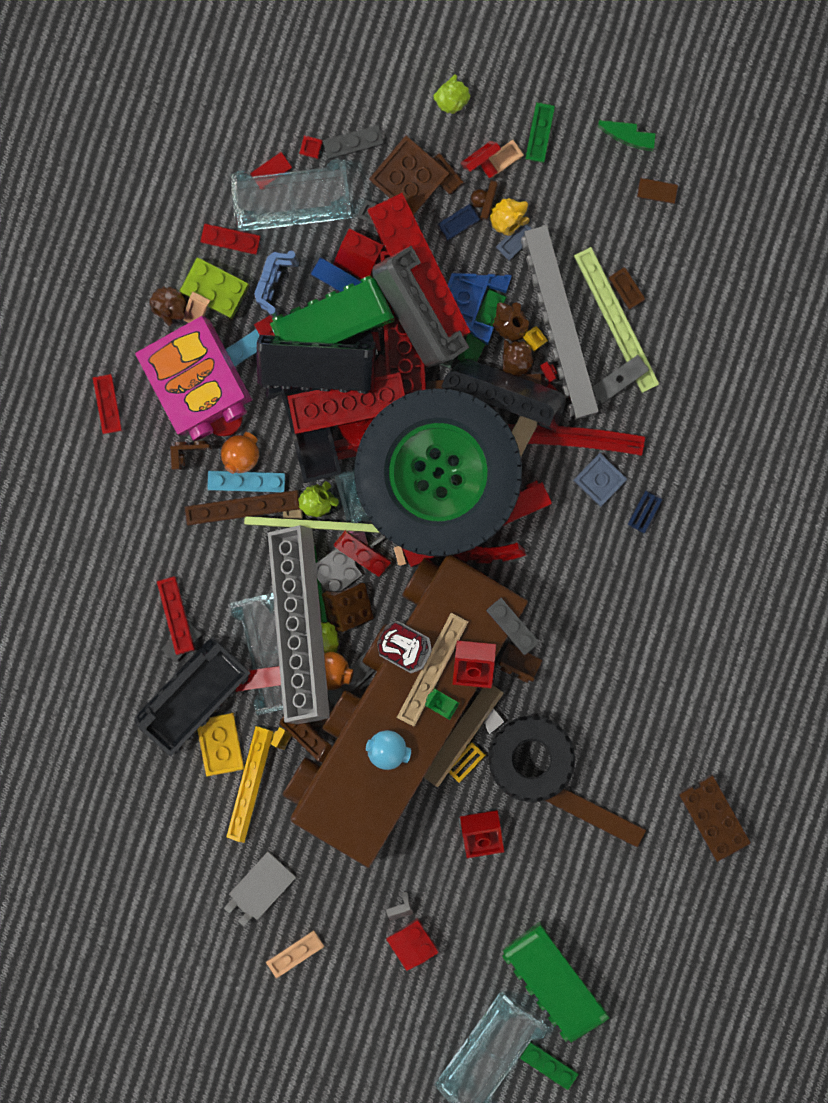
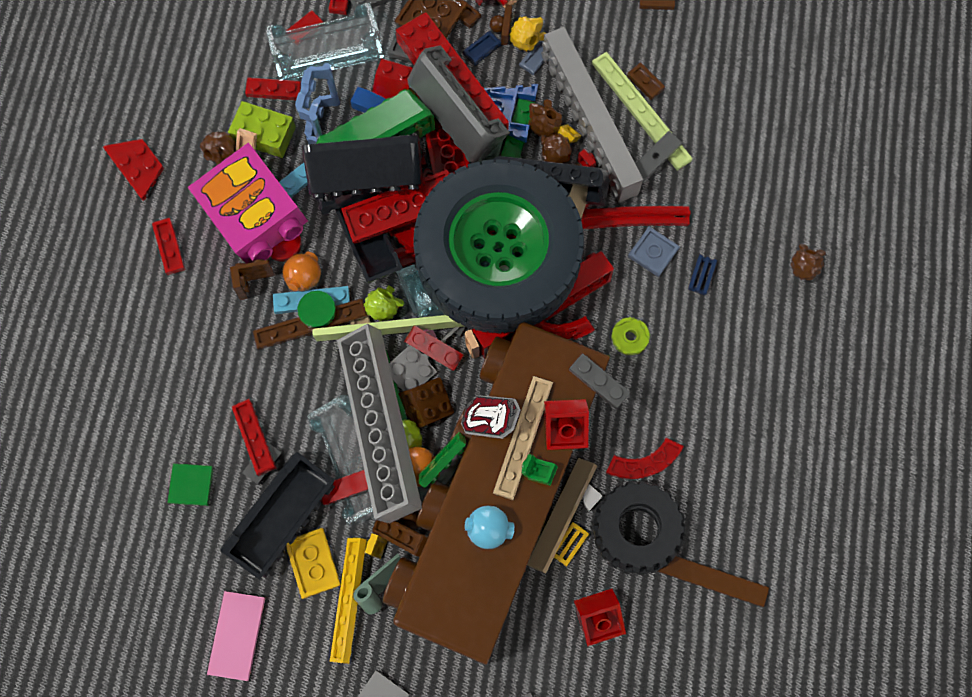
camera: 15 degrees left, 15 degrees down
reddish brown bracket [498,643,543,683] -> none
reddish brown piece [678,774,750,862] -> none
none -> red wing [103,139,164,201]
none -> green tile [167,464,214,506]
none -> bright pink tile [207,591,265,681]
none -> green tile [297,290,336,328]
none -> sand green door [353,554,401,615]
none -> green plate [419,432,466,488]
none -> red tile [605,438,684,479]
none -> lime tile [611,317,650,355]
none -> reddish brown animal [790,244,826,280]

